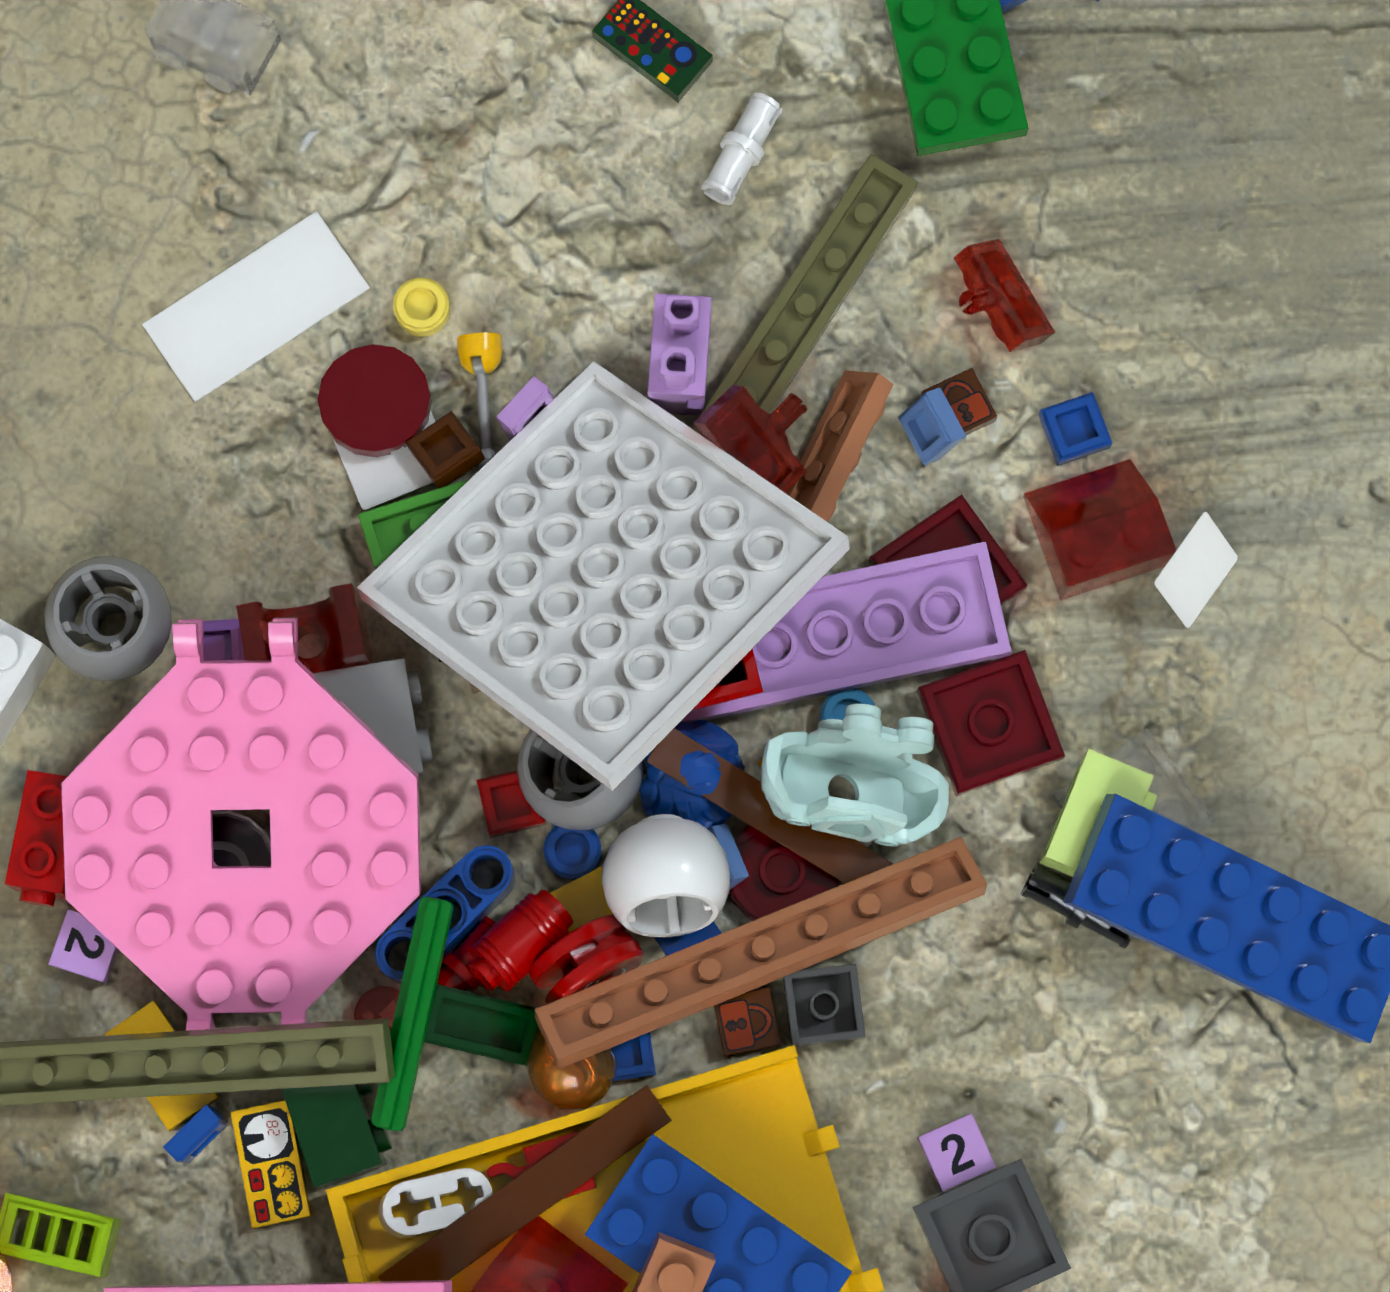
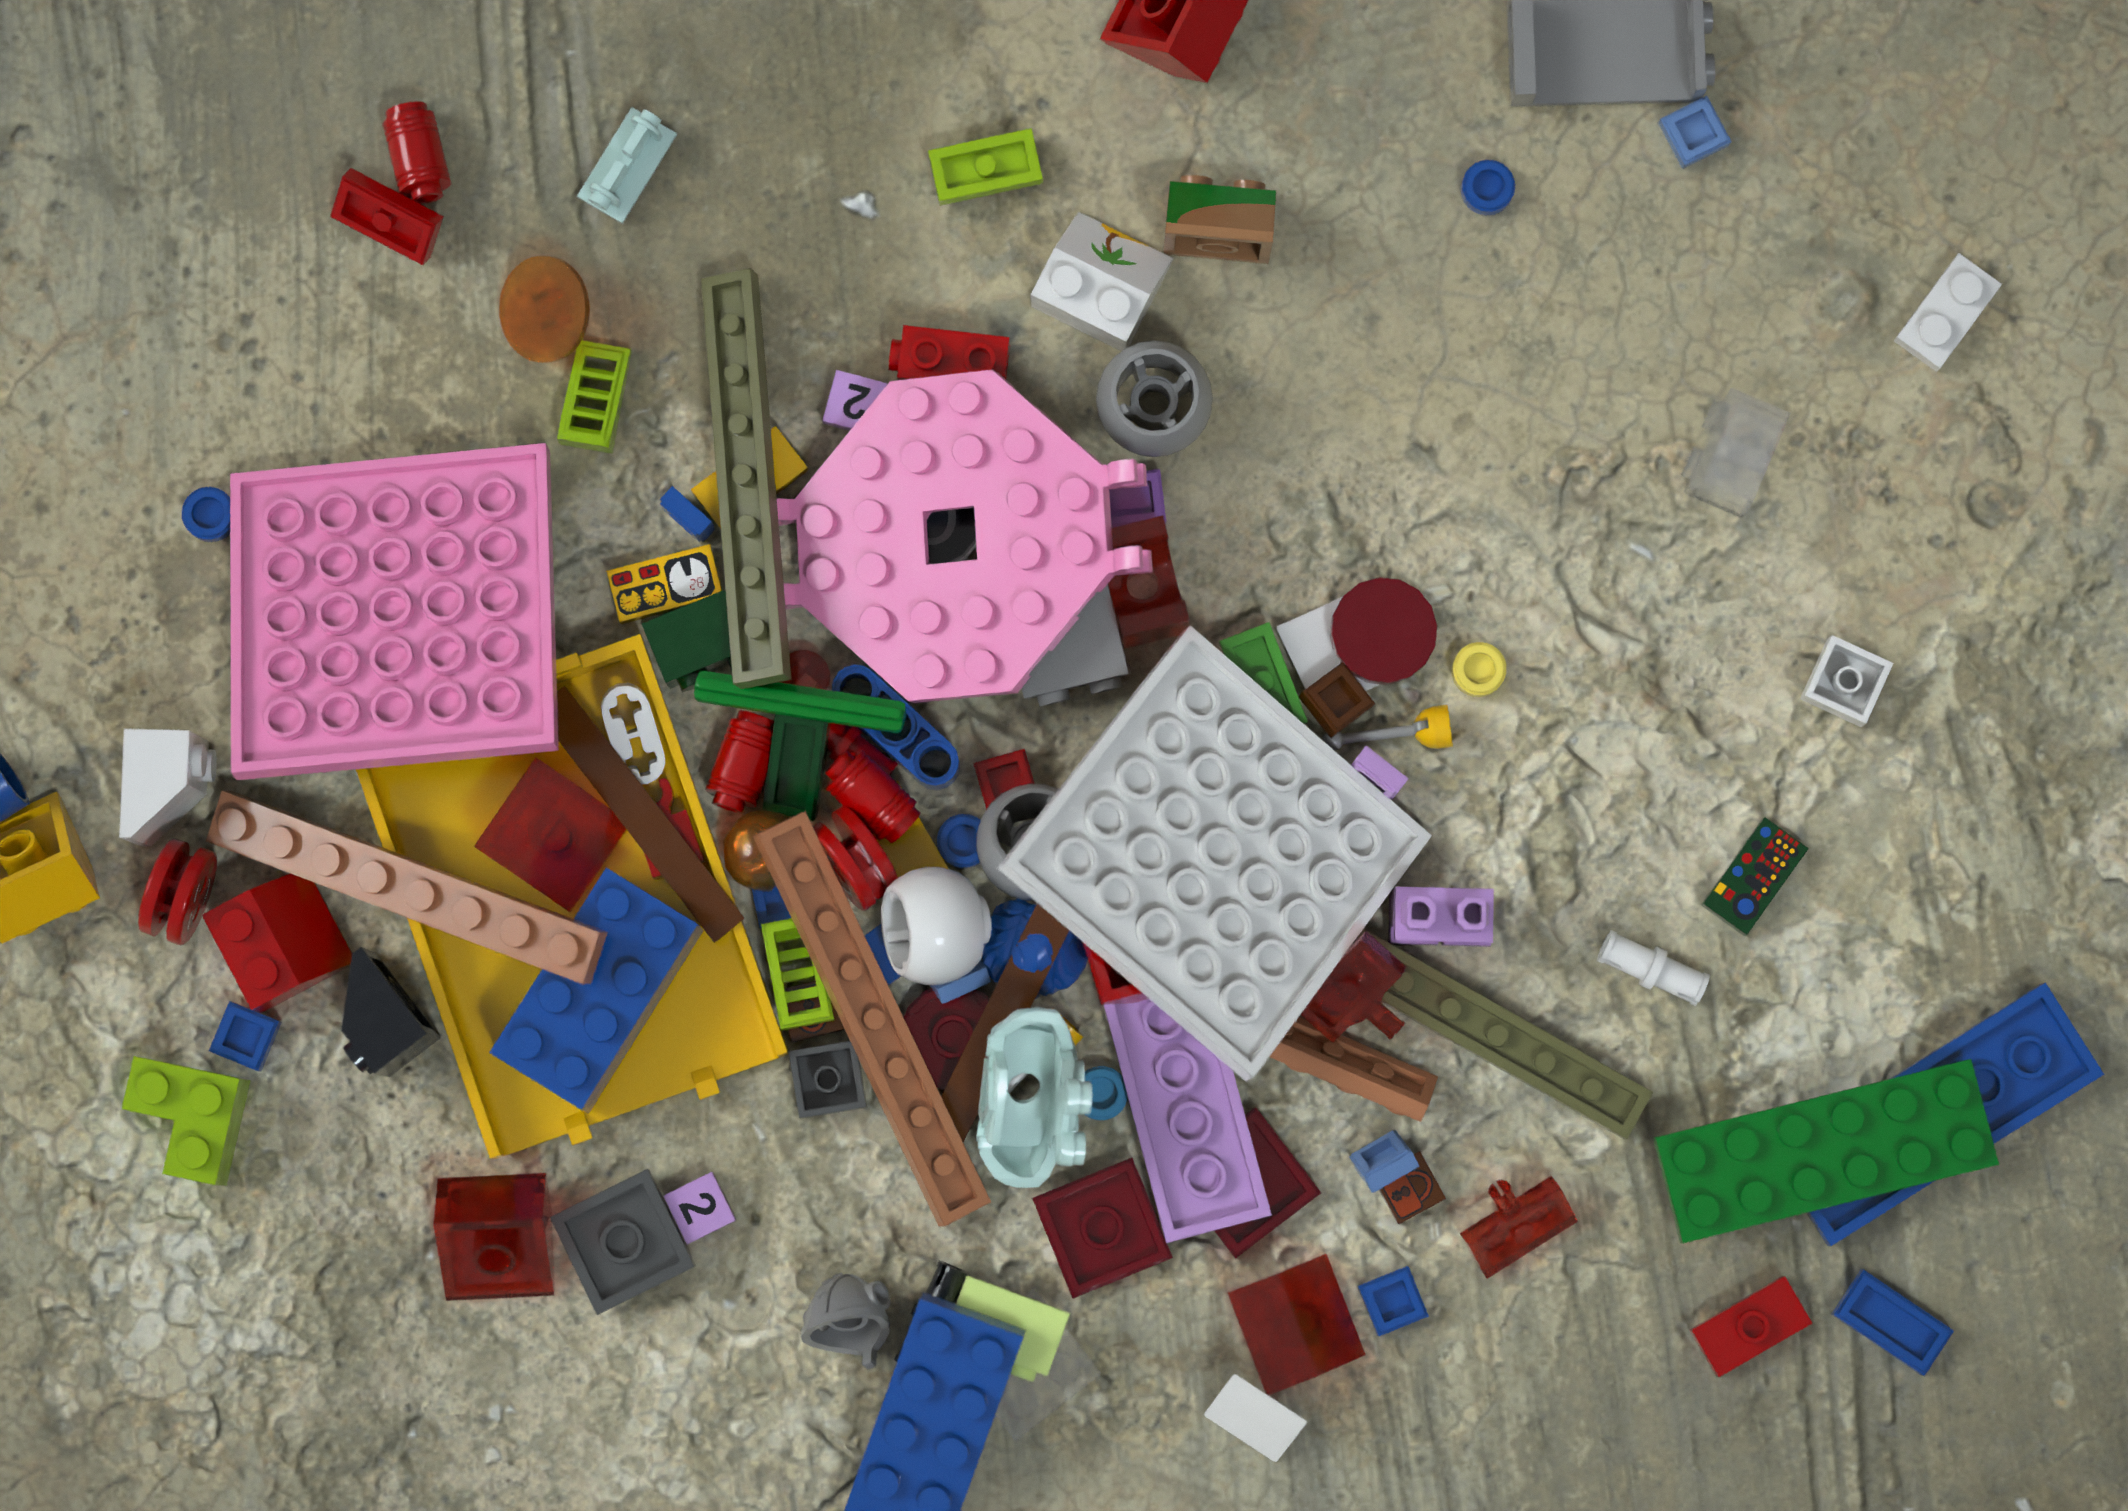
camera: 90 degrees right, 5 degrees up
white sticker [142,211,370,402] -> none
none -> red head [705,710,774,814]
none -> lime slope [761,918,834,1031]
none -> light grey helmet [801,1273,891,1370]
none -> red plate [1689,1276,1812,1377]

